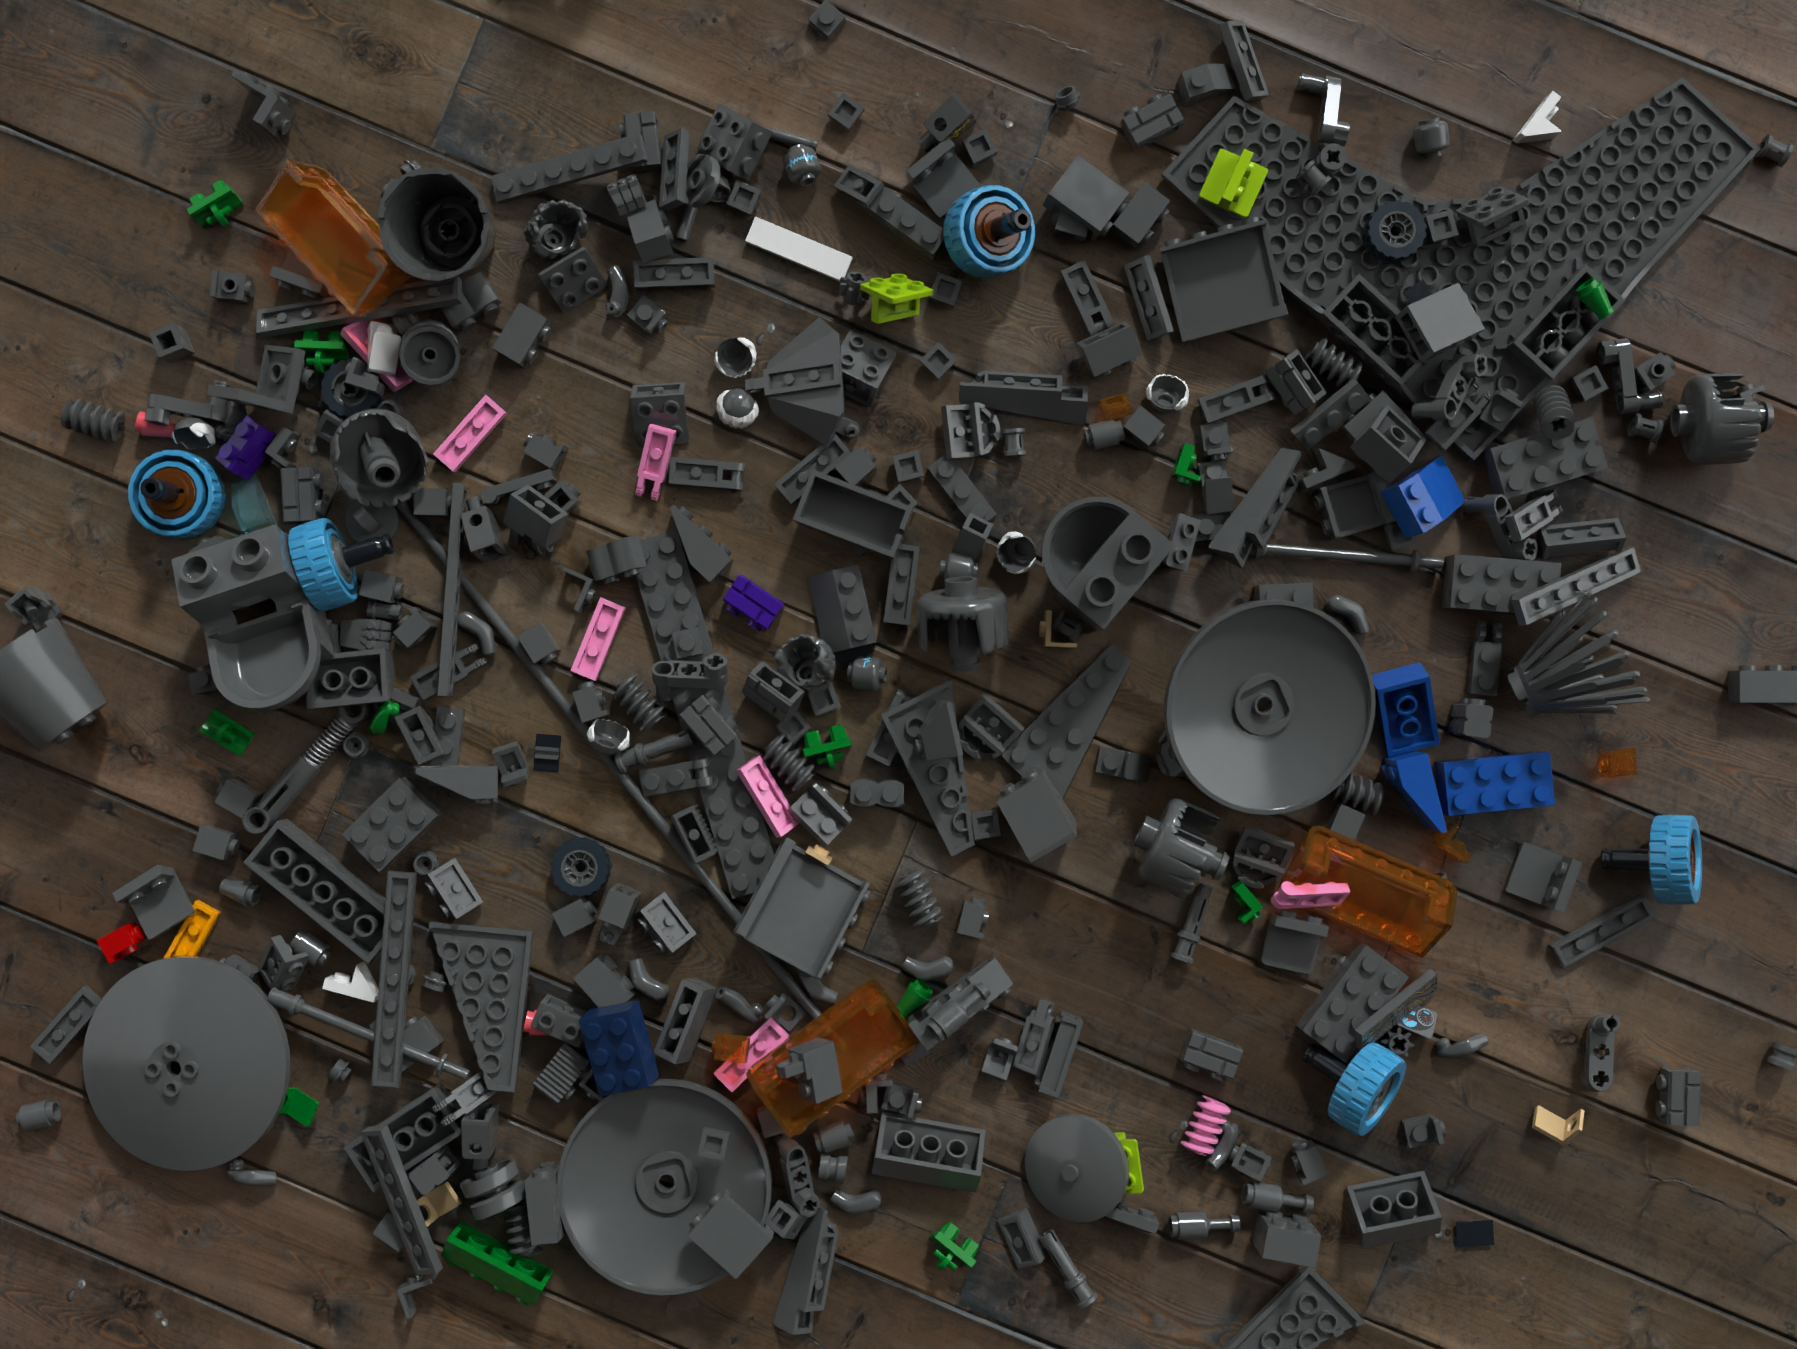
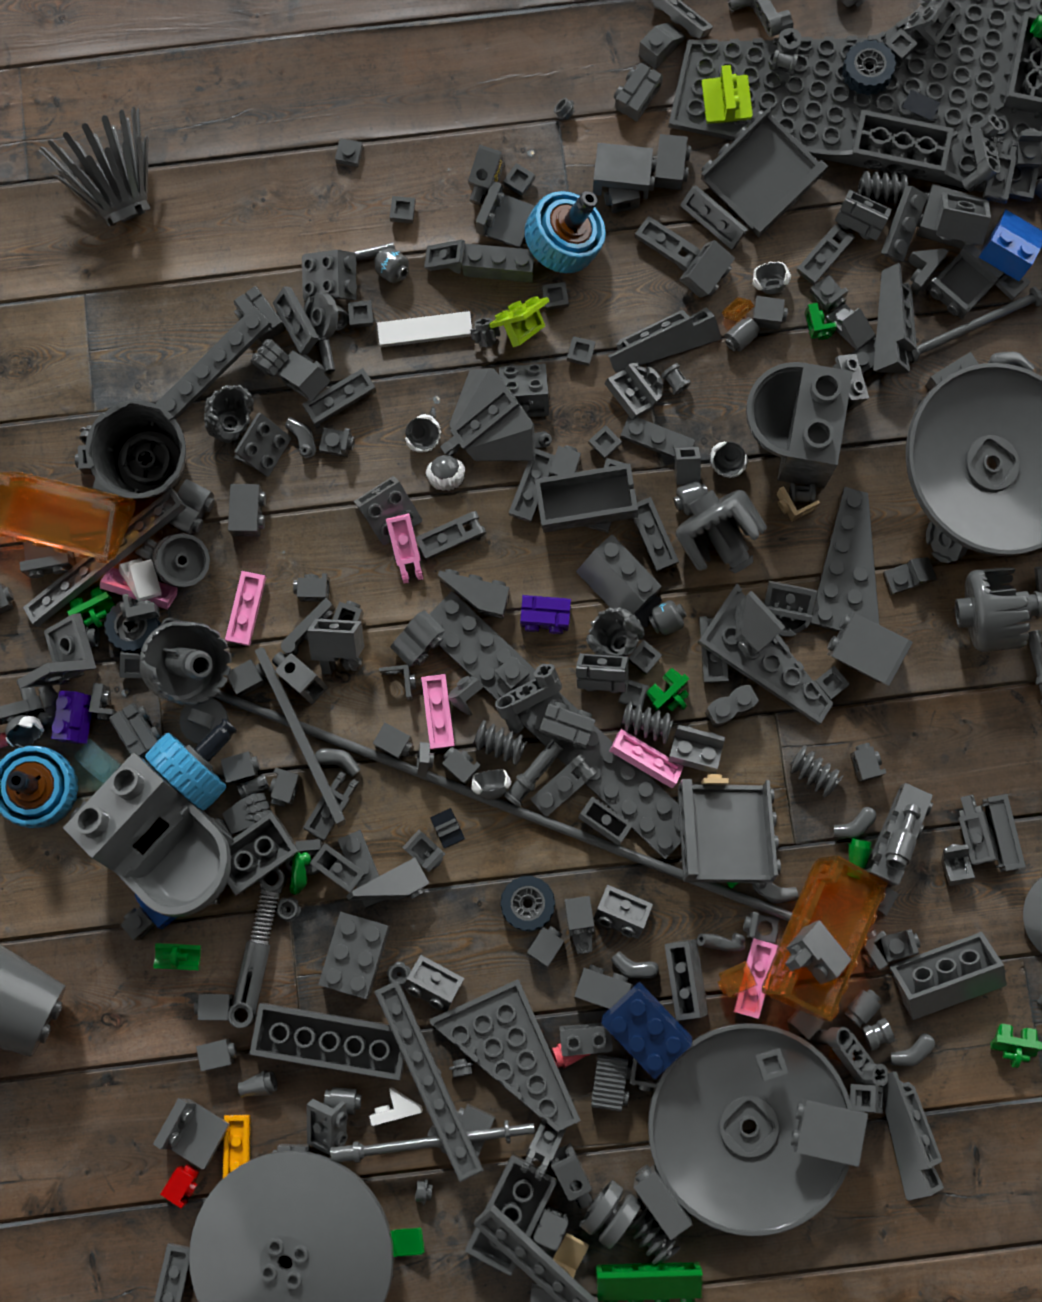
camera: 25 degrees left, 10 degrees down
brick [1395,282,1485,363] -> none
none -> dark grey plate [416,742,434,777]
none -> dark grey plate [448,675,484,716]

